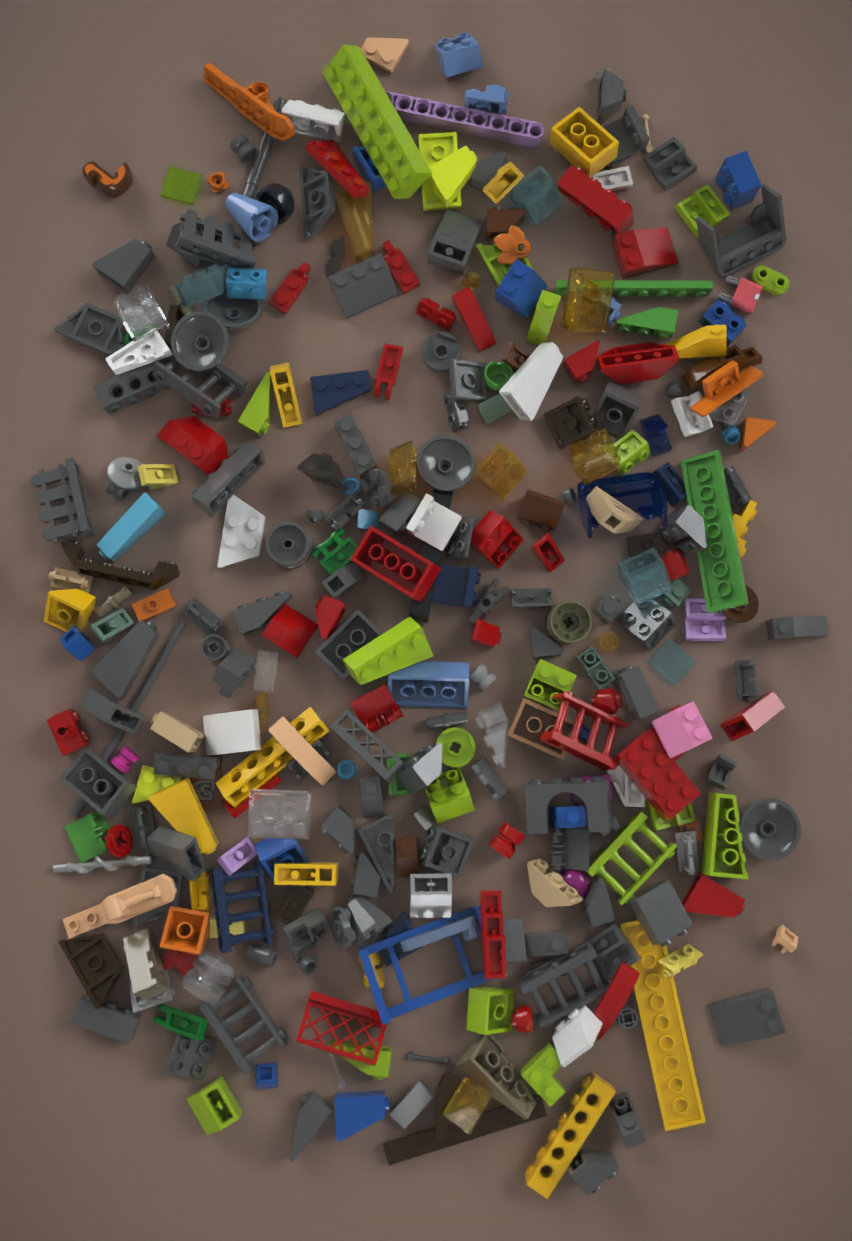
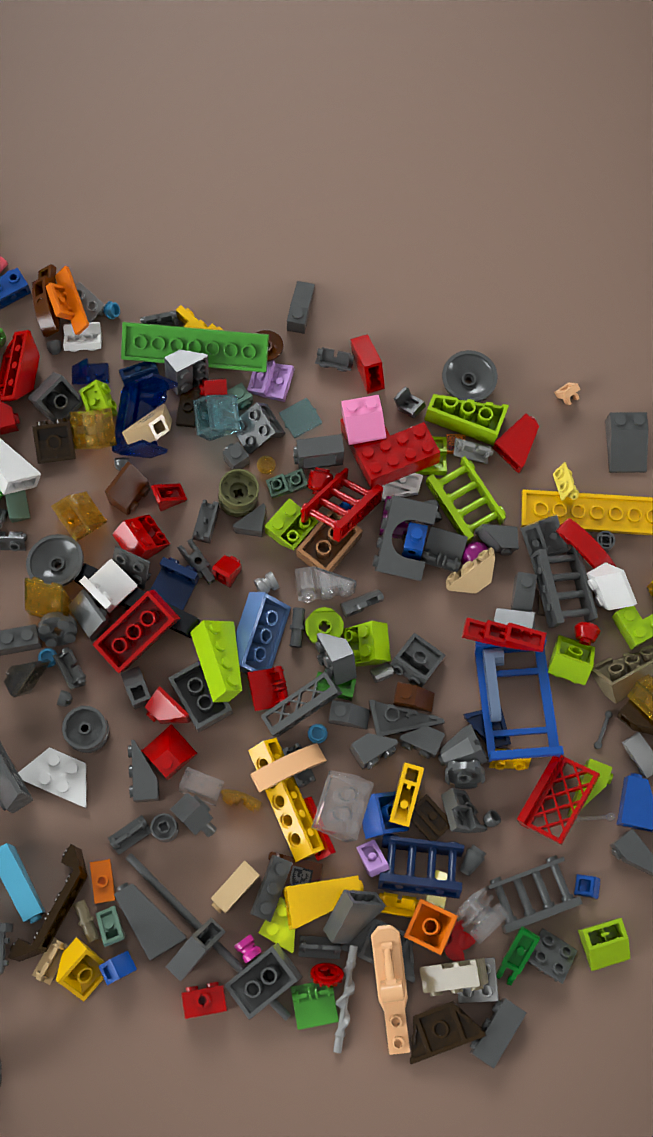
camera: 80 degrees left, 10 degrees down
white slope [203,709,262,756] -> none
green plate [311,529,358,575] -> none
dark azure slope [357,509,379,531] -> none
light grey slope [410,873,452,918] -> none
red wheel [488,821,525,859] -> none
dark grey brick [628,880,693,947] -> none
yellow slope [667,325,727,358] -> none
orange slope [739,417,777,452] -> none

